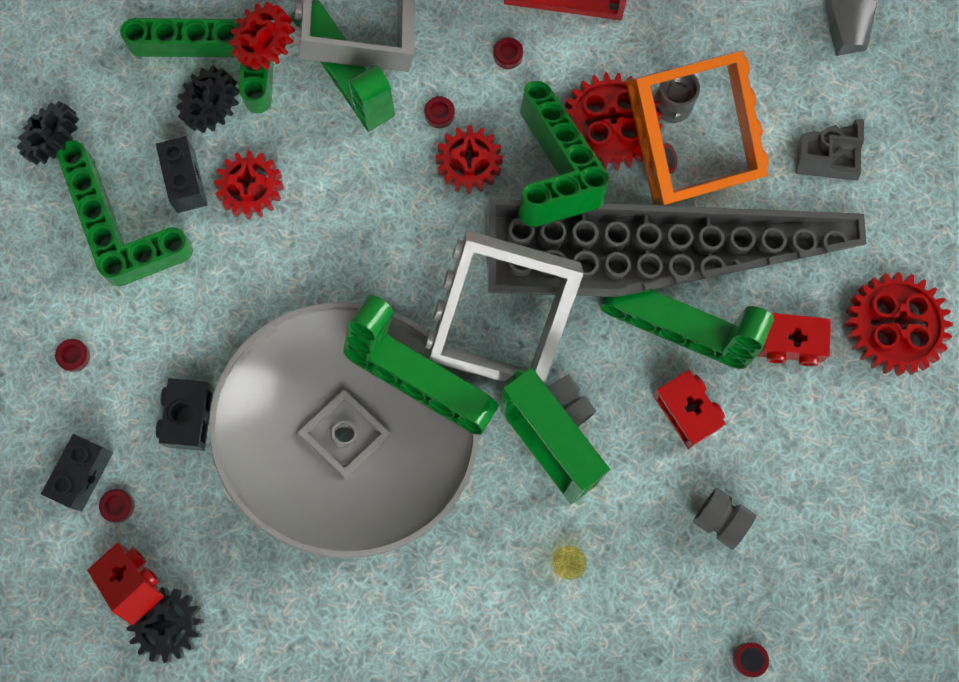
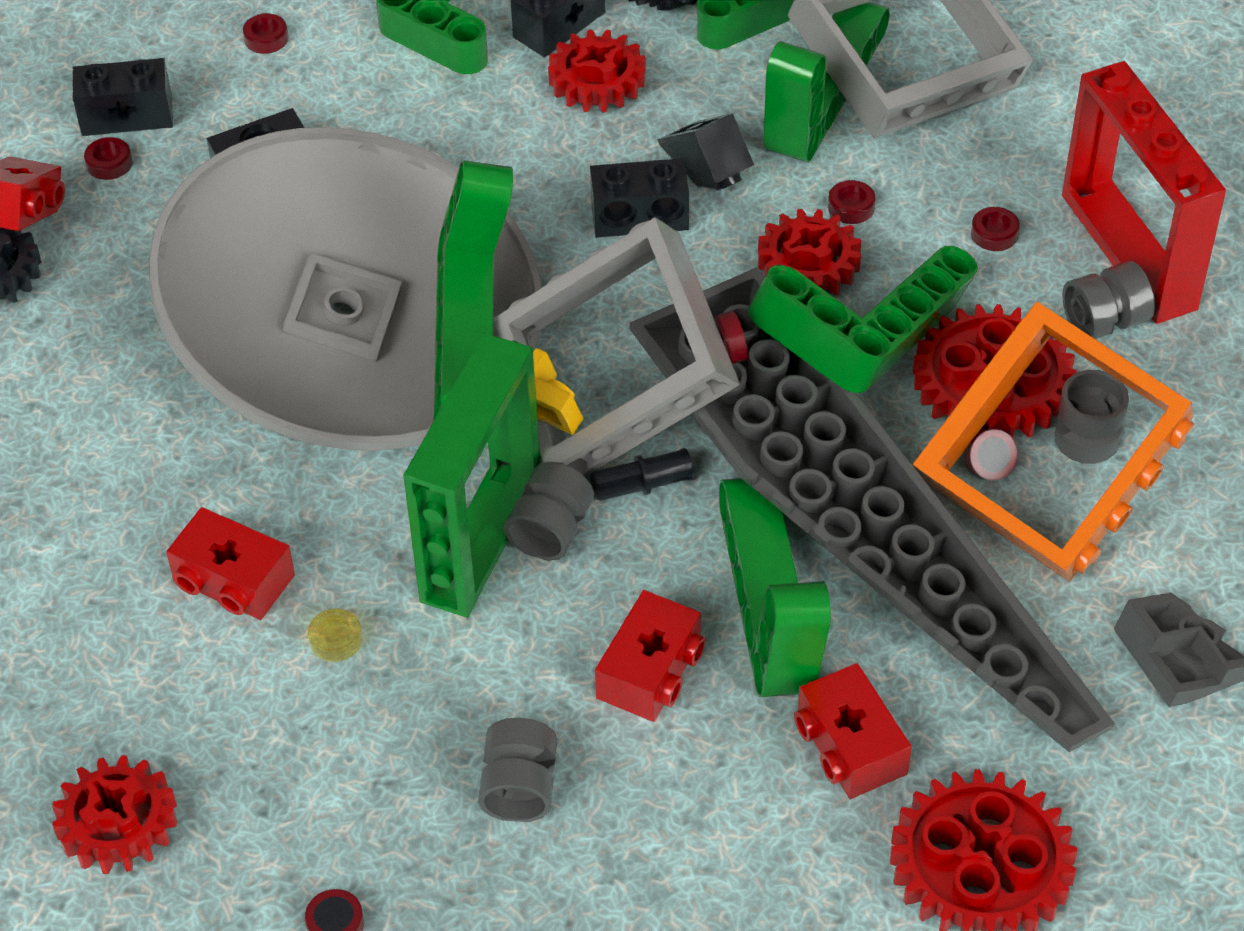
camera: 60 degrees right, 25 degrees down
none -> red brick [166,507,295,620]
none -> yellow bracket [533,348,584,435]
none -> black brick [590,158,689,238]
none -> black axle [590,448,694,501]
none -> black slope [657,113,754,190]
none -> dark red tile [714,311,748,364]
none -> dark grey wheel [1062,261,1155,339]

